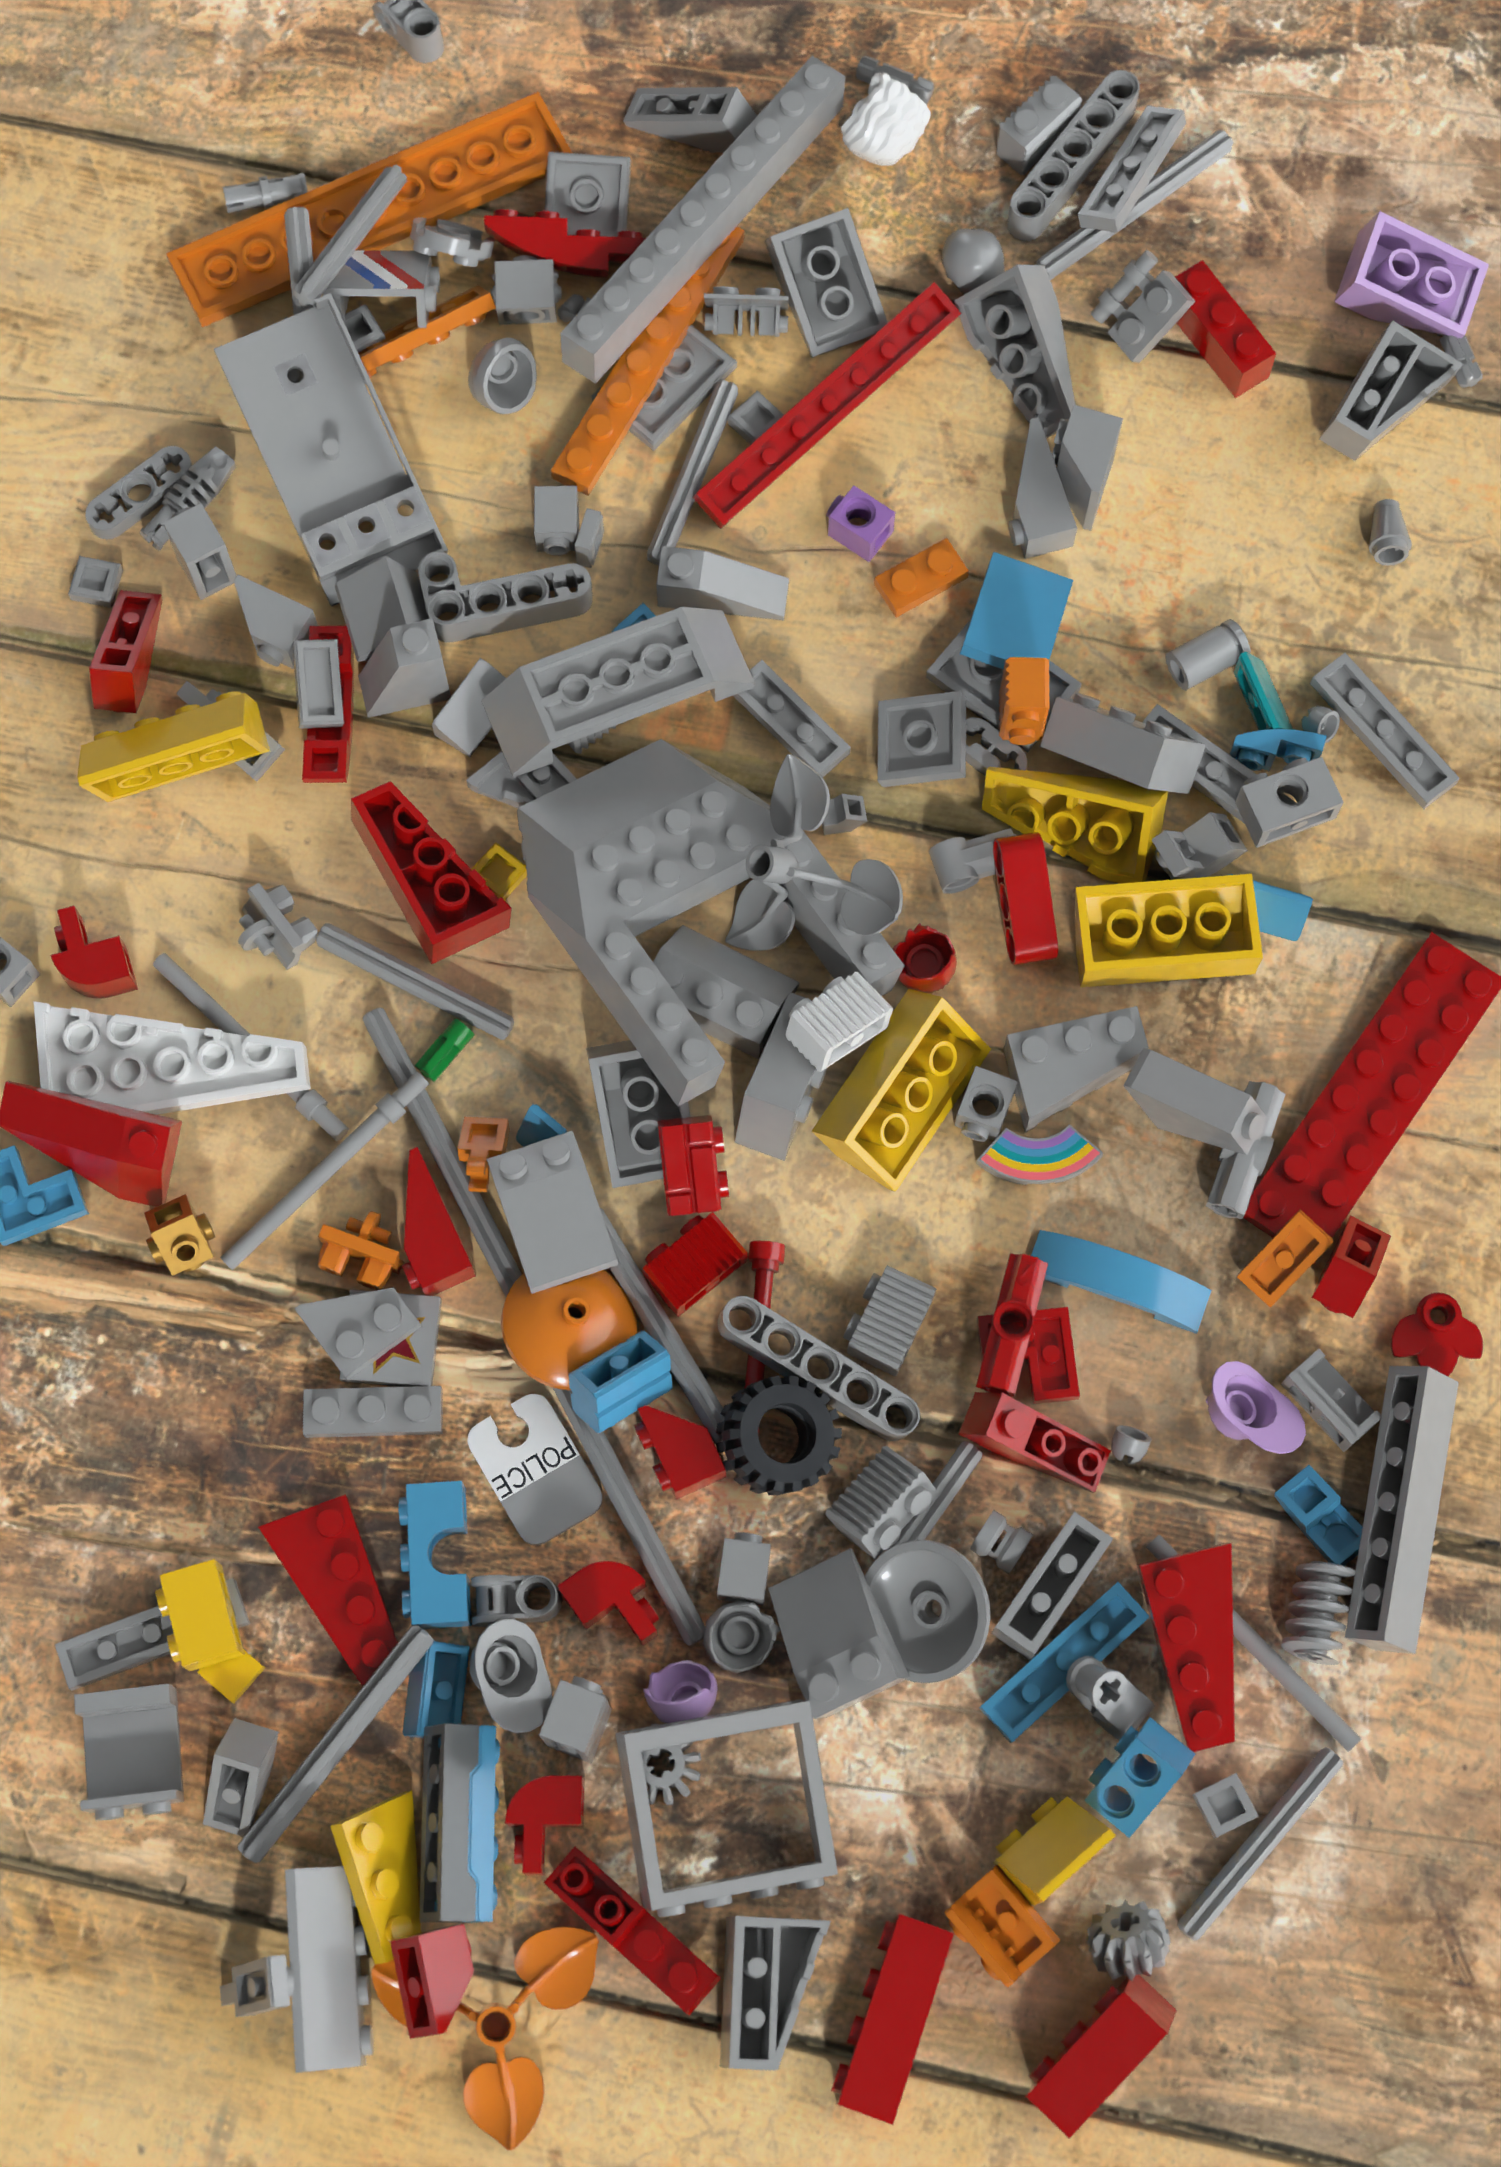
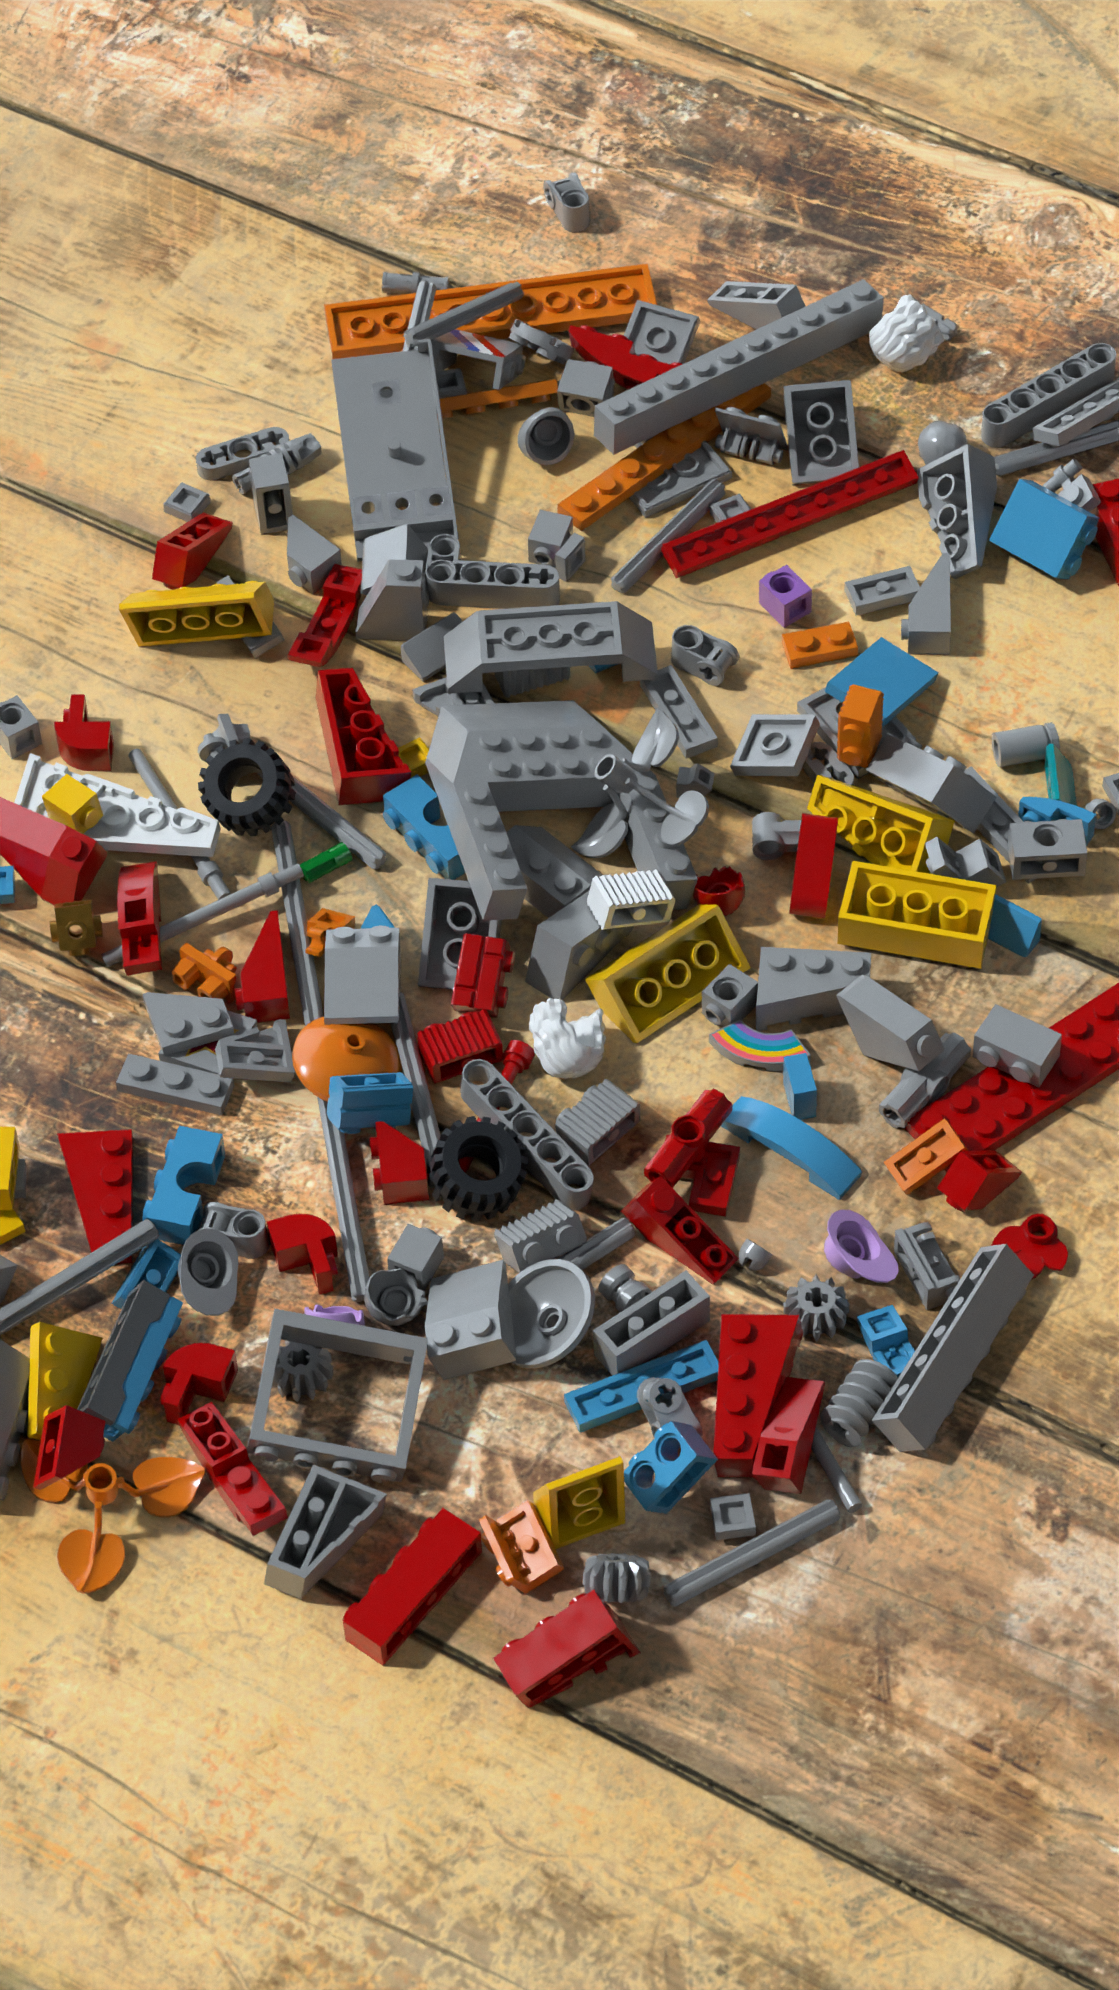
camera: 20 degrees right, 20 degrees down
light grey tile [292,639,344,729] -> none
piece [468,1394,602,1545] -> none
light grey brick [539,1676,612,1764] -> none
light grey slope [656,546,789,621] -> none
light grey brick [996,76,1083,175] -> none
light grey slope [1052,405,1123,531] -> none
none -> yellow brick [42,774,104,834]
none -> red slope [117,861,162,976]
none -> black tyre [198,738,296,836]
none -> light grey wing [215,1019,295,1083]
none -> dark azure arch [383,774,465,880]
none -> white hair [529,998,606,1079]
none -> light grey piece [671,625,740,686]
none -> red slope [752,1377,825,1494]
none -> dark azure piece [783,1053,817,1120]
none -> light grey gear [783,1274,850,1342]
none -> light grey plate [844,566,920,616]
none -> light grey brick [973,1004,1062,1088]
none -> dark azure brick [989,479,1100,579]

